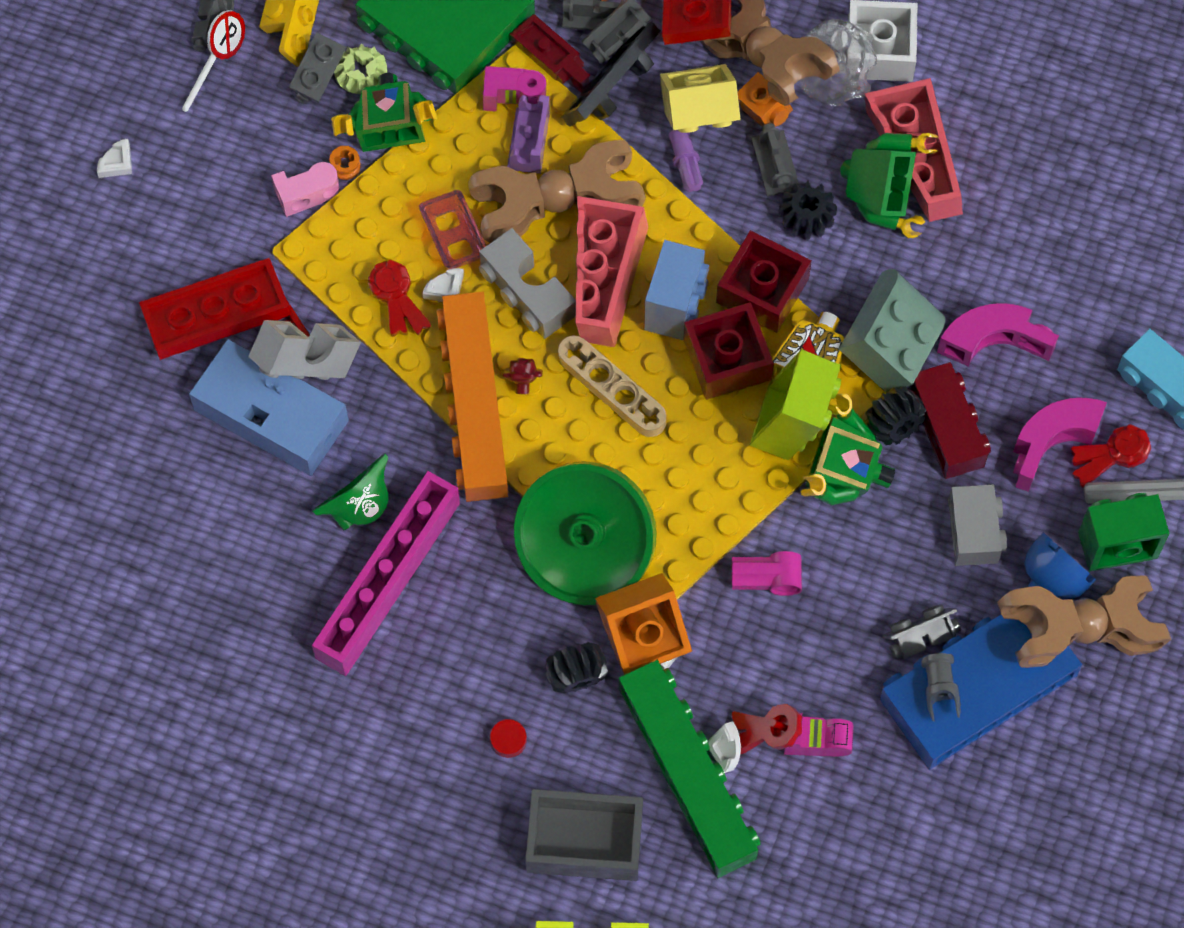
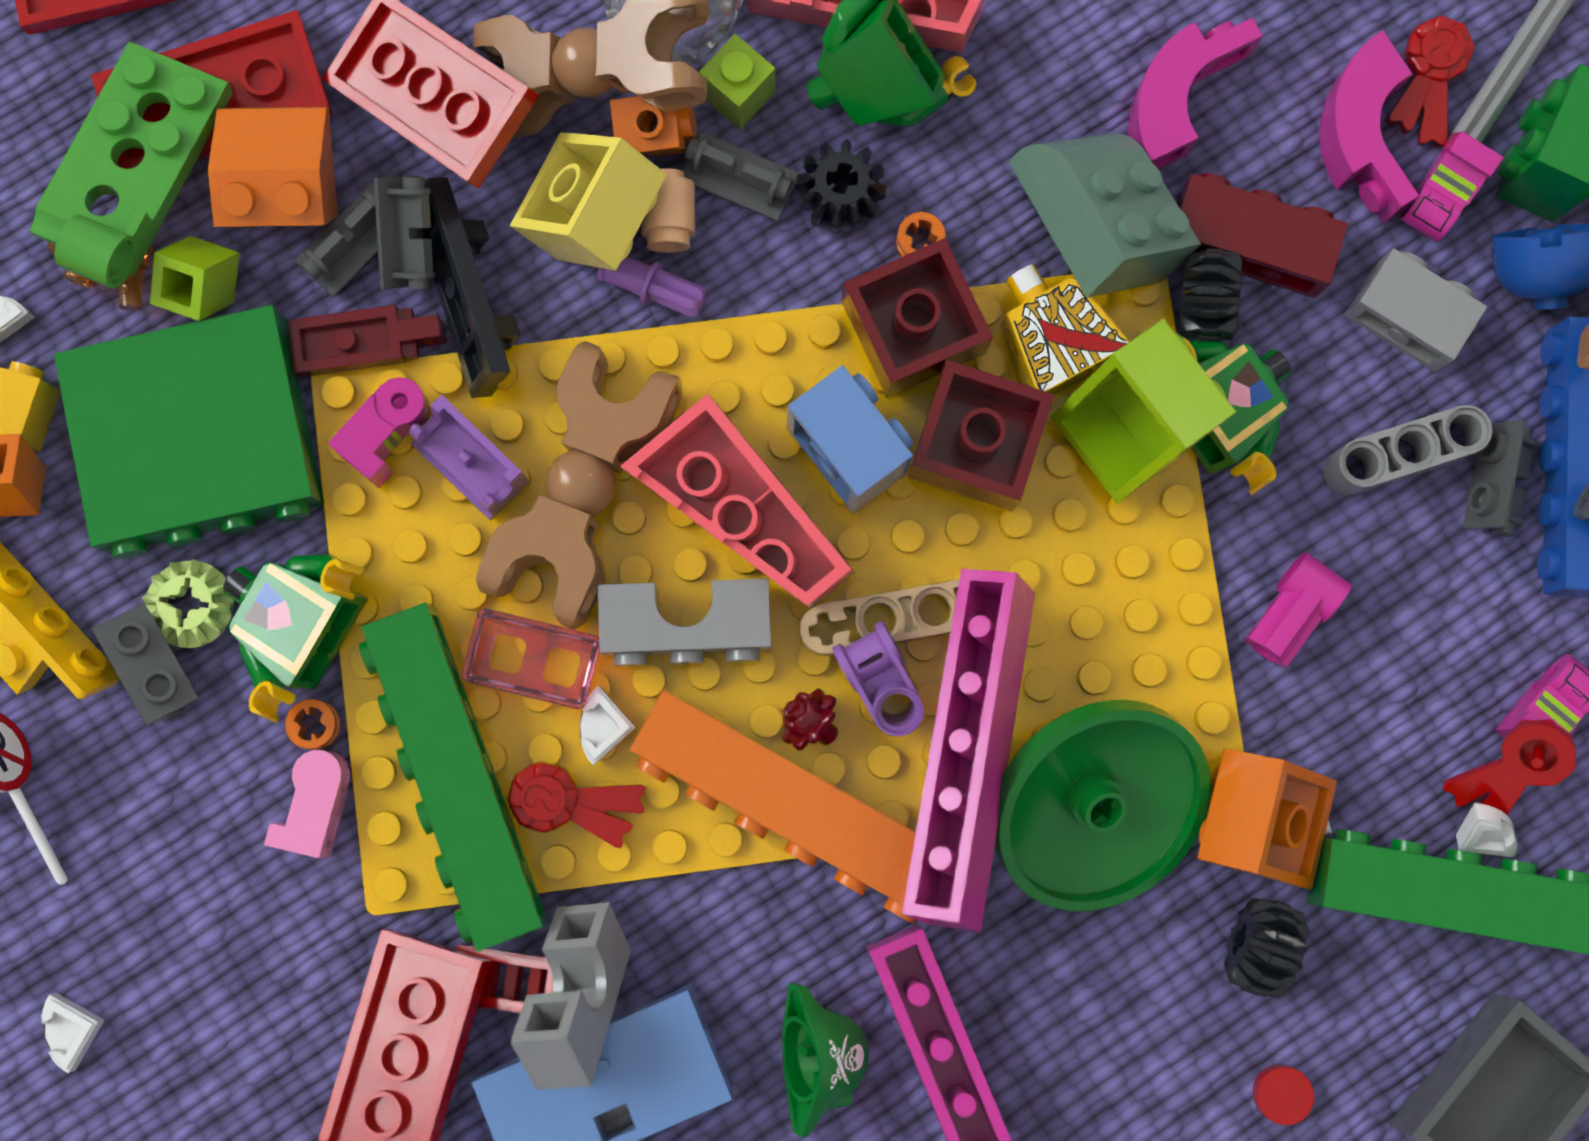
camera: 60 degrees left, 15 degrees up
none -> green brick [359,602,549,952]
none -> light nougat brick [641,168,695,253]
none -> lime brick [698,33,775,130]
none -> medium lavender piece [832,621,924,736]
none -> orange bush [896,212,946,257]
none -> dark pink brick [902,569,1035,932]
none -> light grey beam [1323,405,1492,496]
none -> dark pink leg [1400,131,1504,243]

